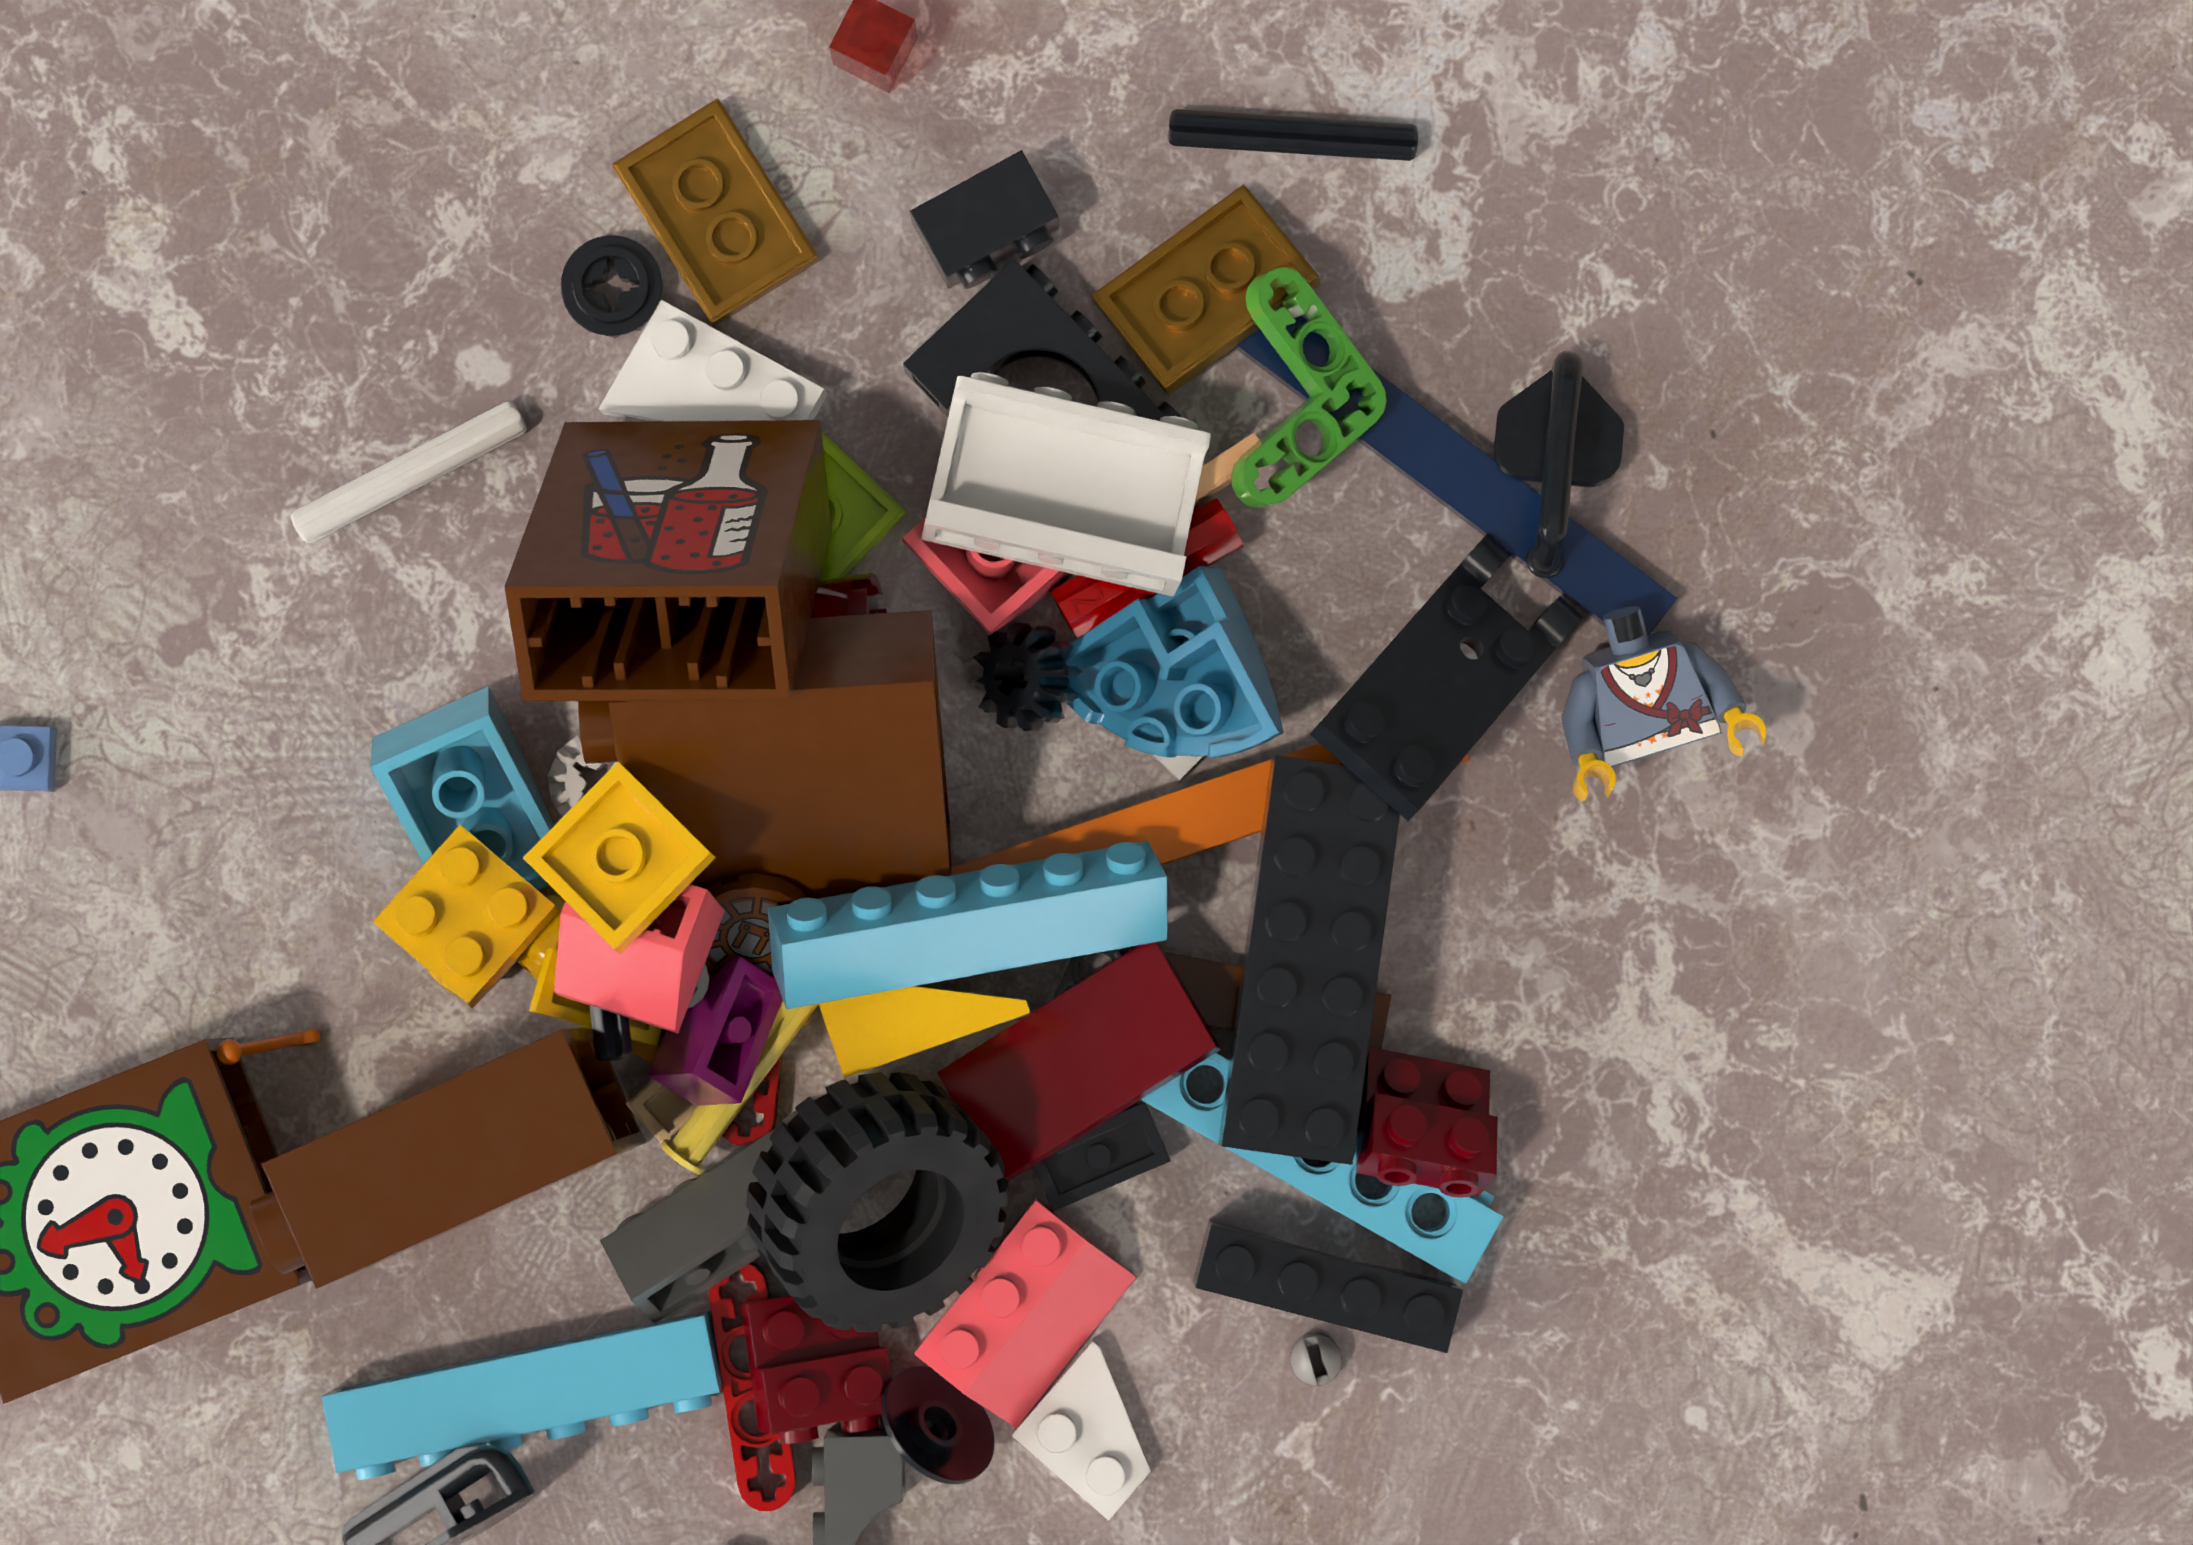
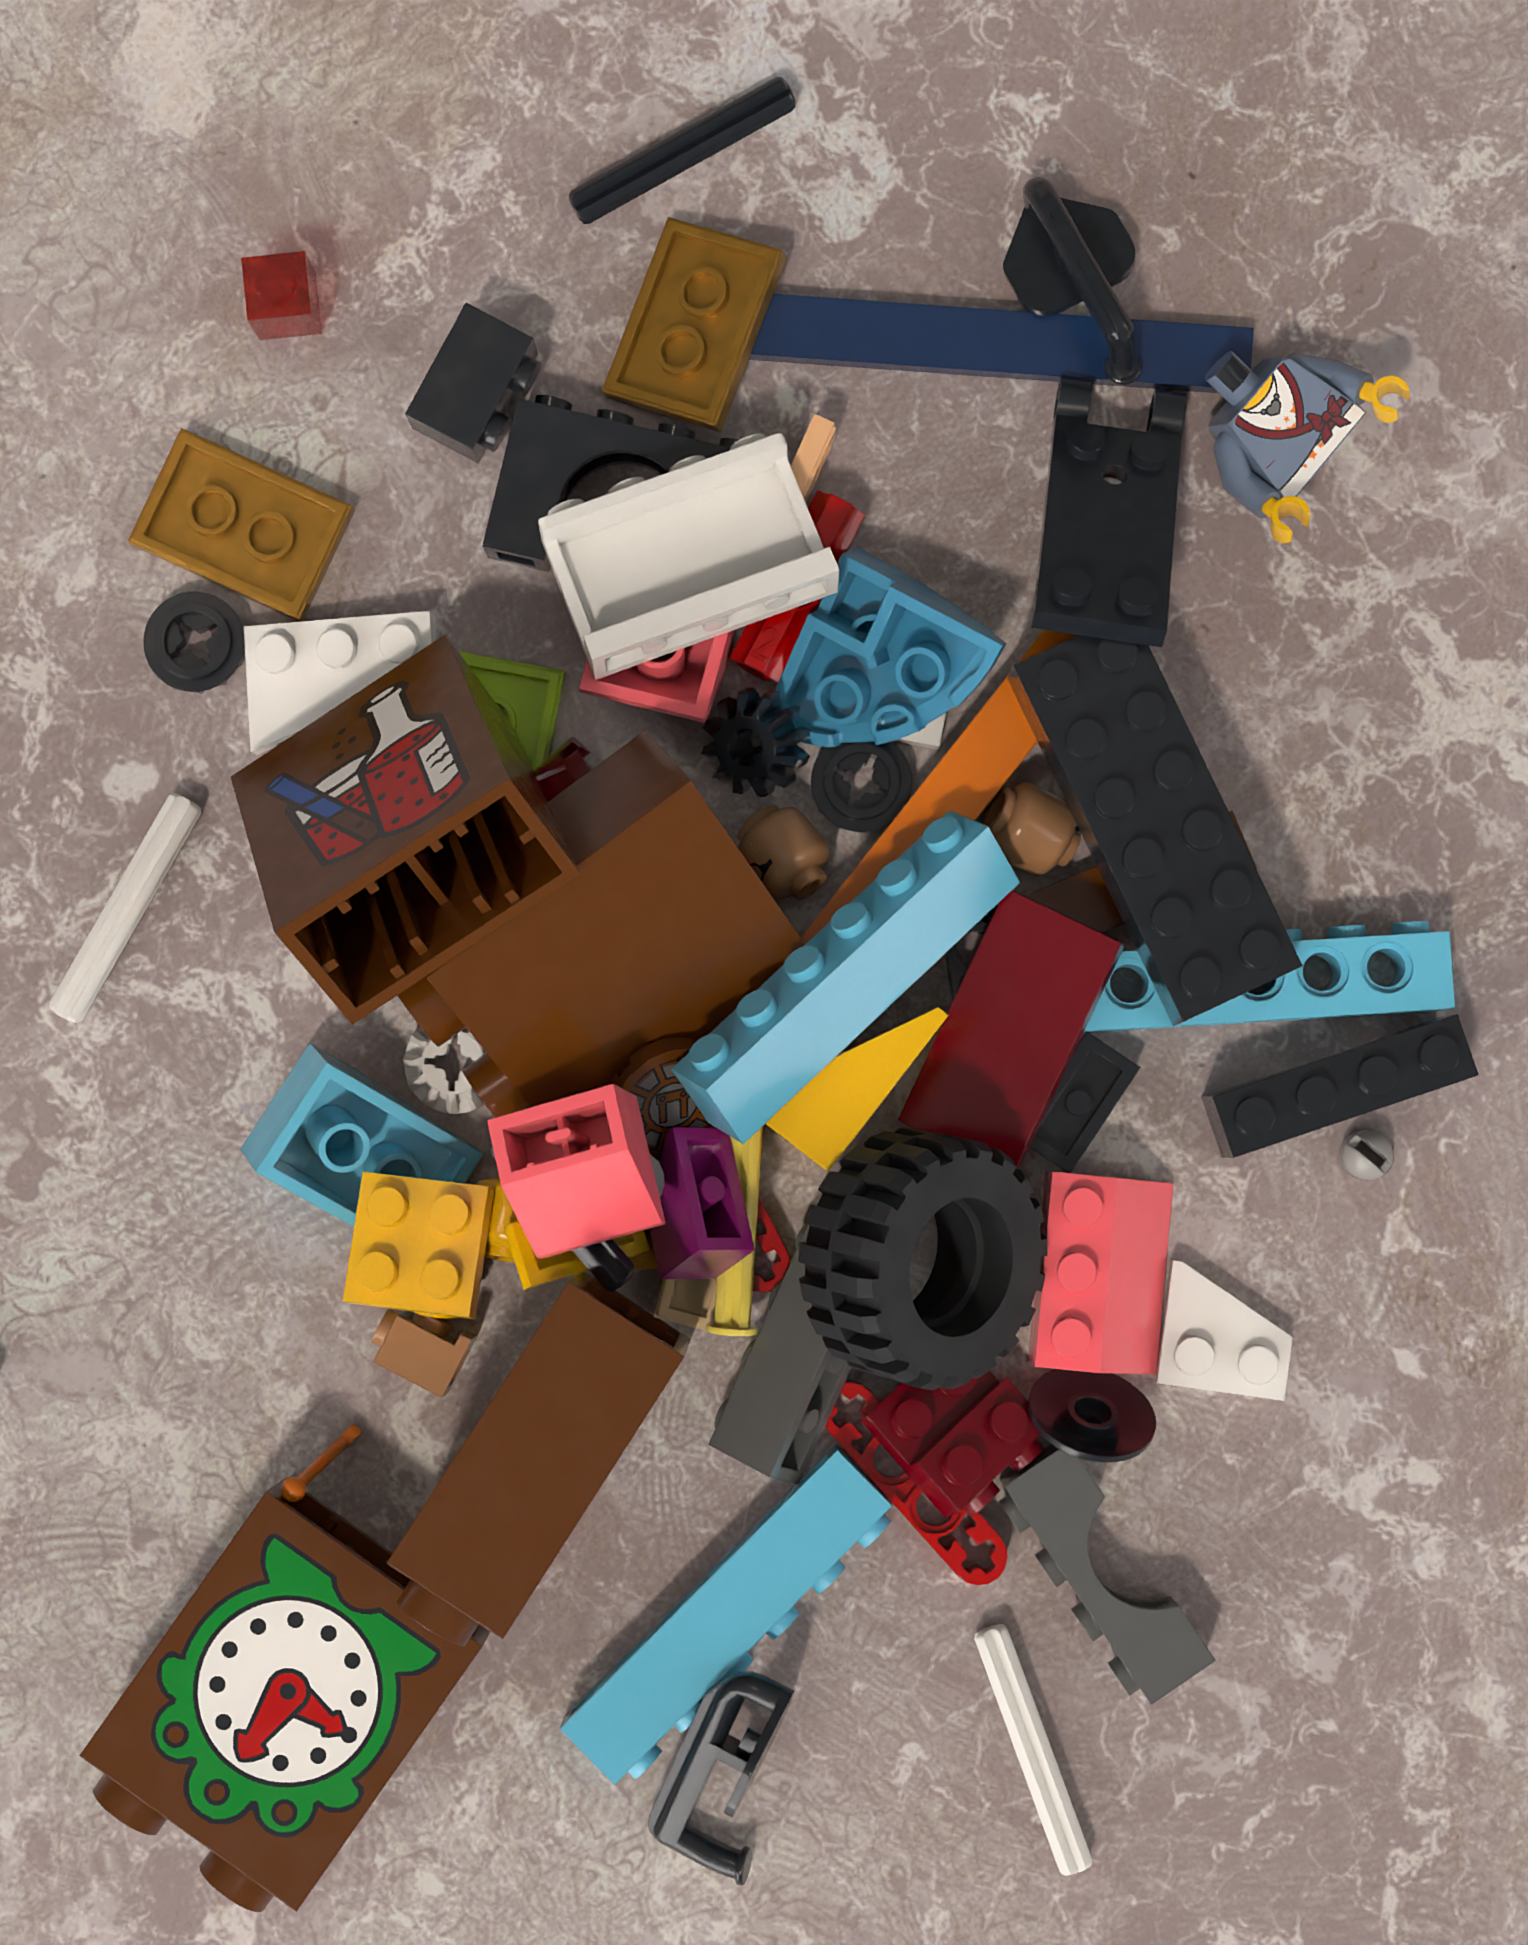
camera: 25 degrees left, 0 degrees up
yellow plate [523,762,716,954] -> none
bright green beam [1231,267,1387,508] -> none
dark red plate [1356,1047,1498,1198] -> none
none -> medium nougat brick [371,1308,478,1398]
none -> medium nougat head [737,805,831,900]
none -> black gear [811,741,912,834]
none -> medium nougat head [982,781,1081,876]

